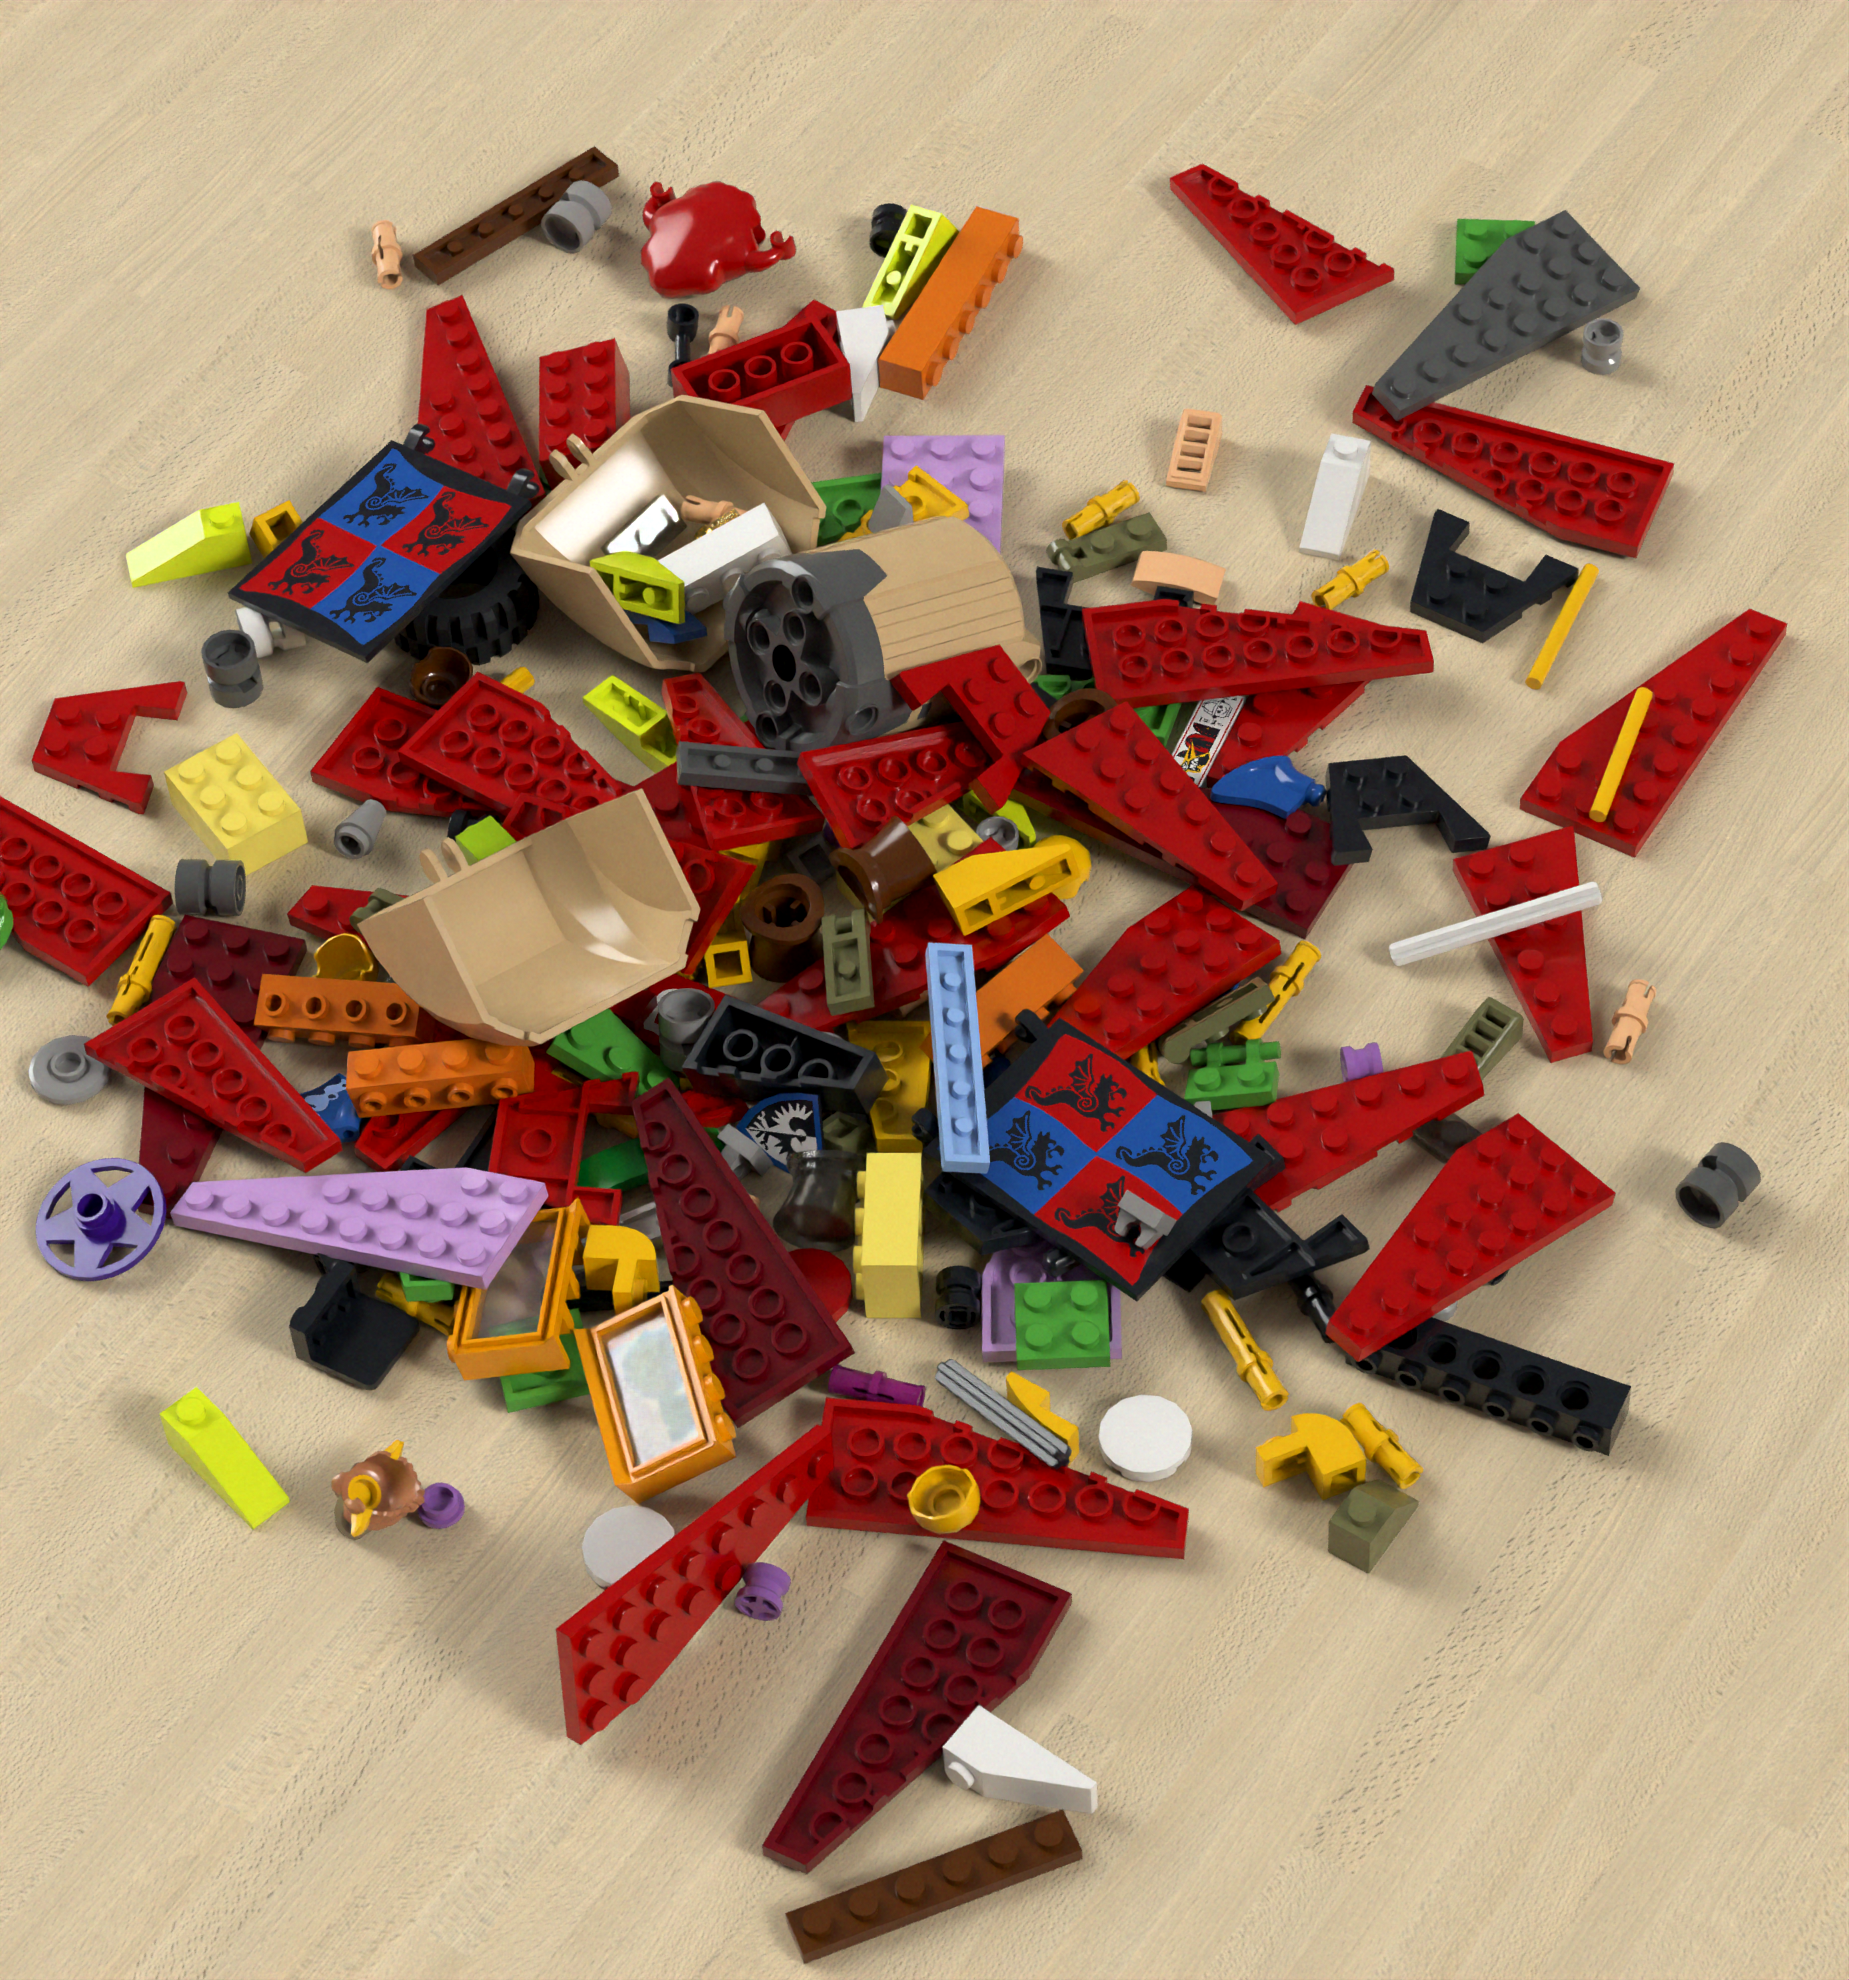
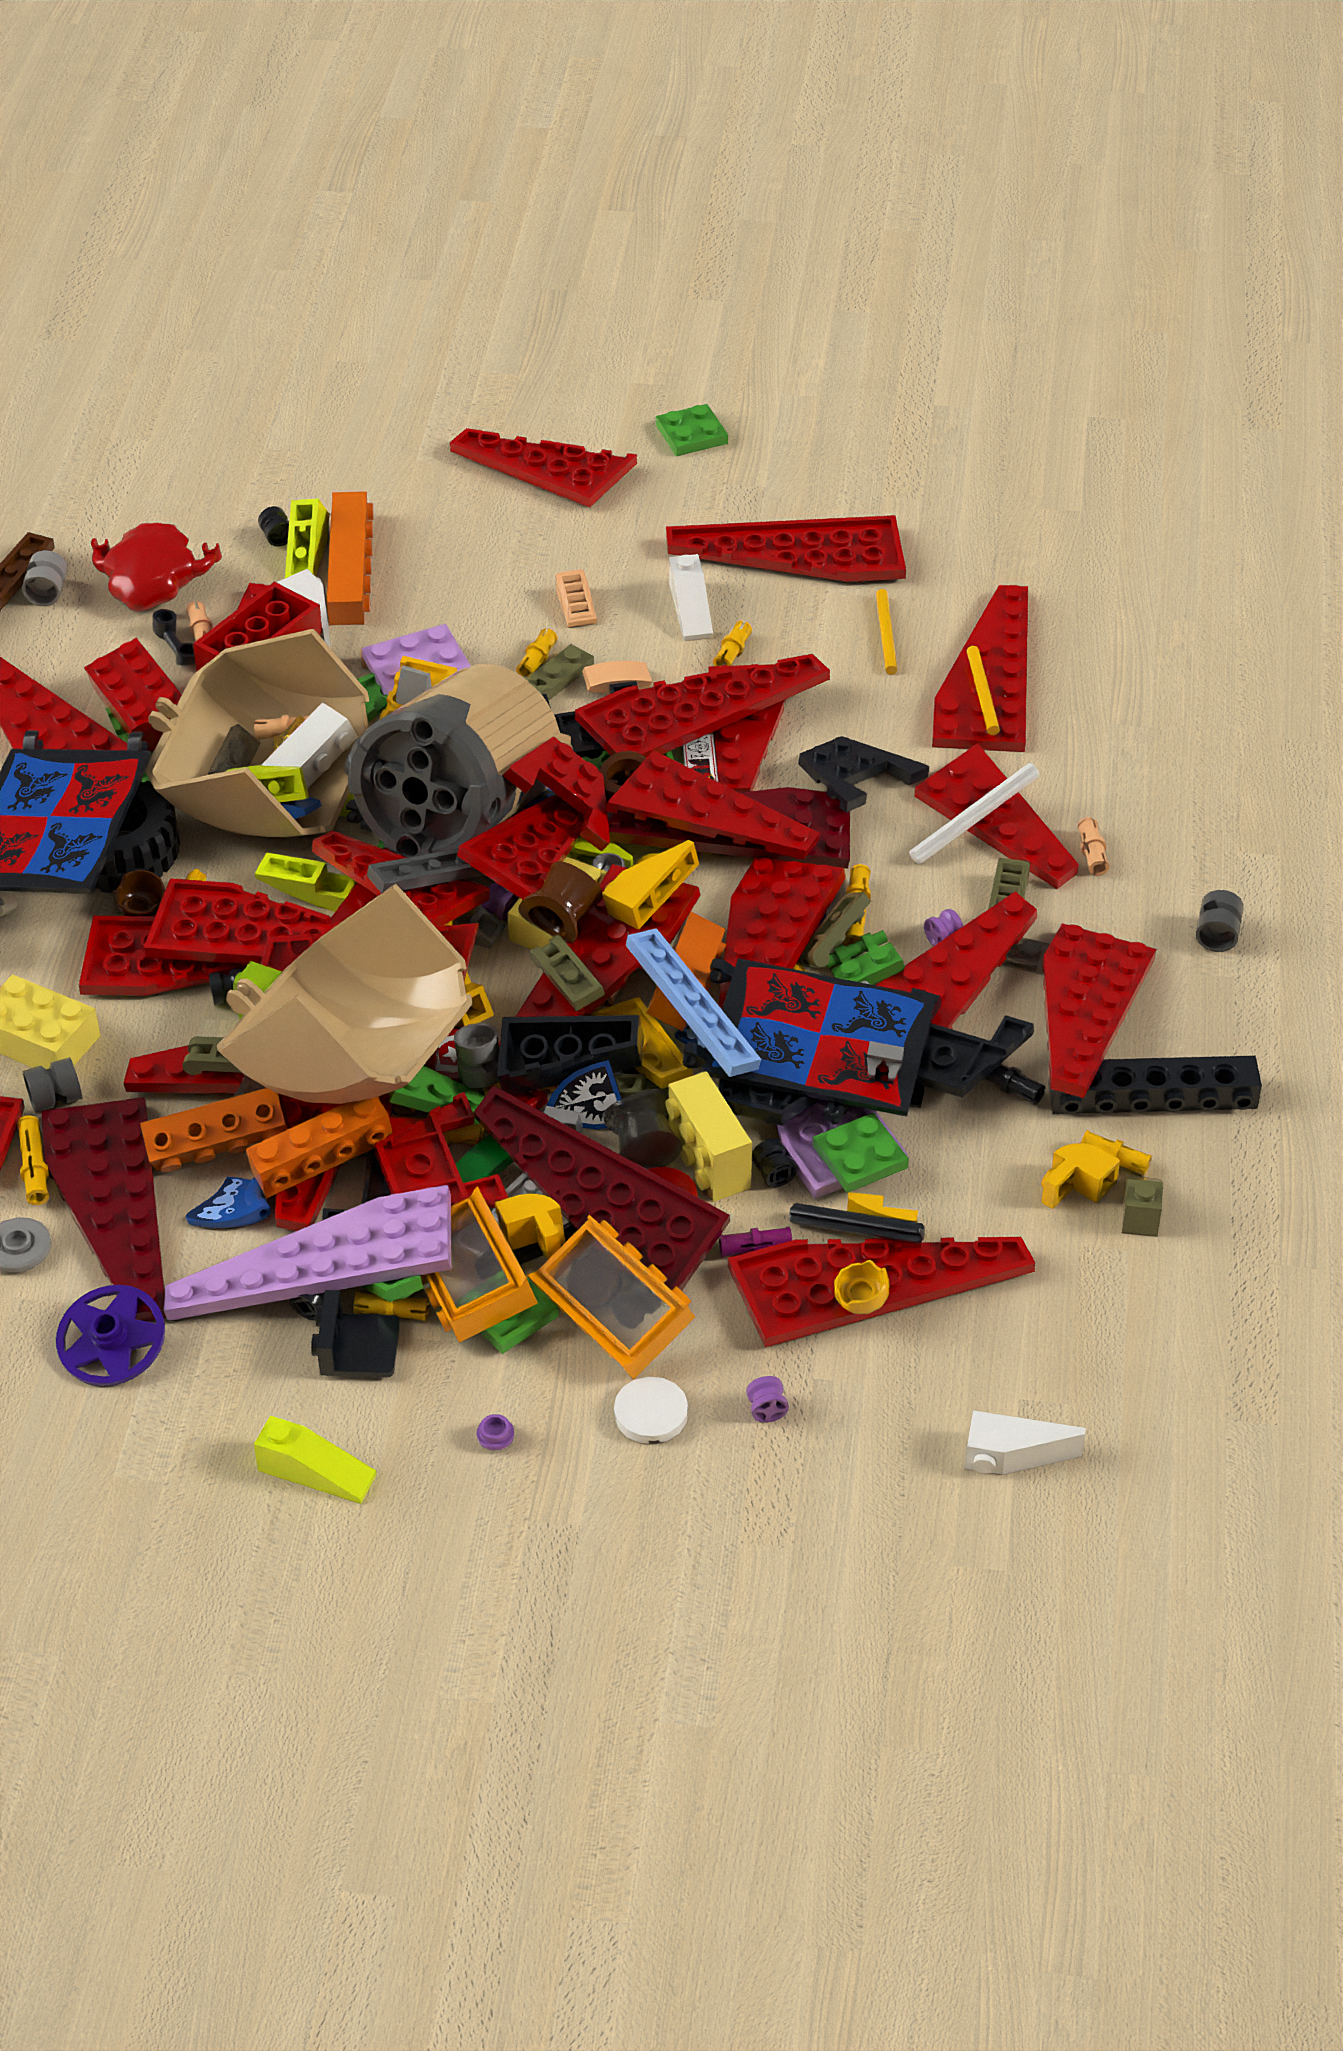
camera: 30 degrees left, 5 degrees down
red wing [84,977,343,1173] -> none
yellow hair [312,933,379,982] -> none
nougat hair [331,1440,425,1540] -> none
light grey cone [334,799,386,859] -> none
red wing [556,1424,834,1745] -> none
reddish brown hat [739,873,825,983] -> none
dark red wing [762,1540,1072,1875] -> none
reddish brown plate [785,1809,1082,1964] -> none
white tile [1099,1394,1192,1482] -> none
yellow pin [1201,1289,1289,1411] -> none
blue arm [1210,755,1327,819] -> none
dark grey wing [1372,210,1640,421] -> none
black wing [1410,509,1578,644] -> none
light grey wheel [1581,318,1623,375] -> none

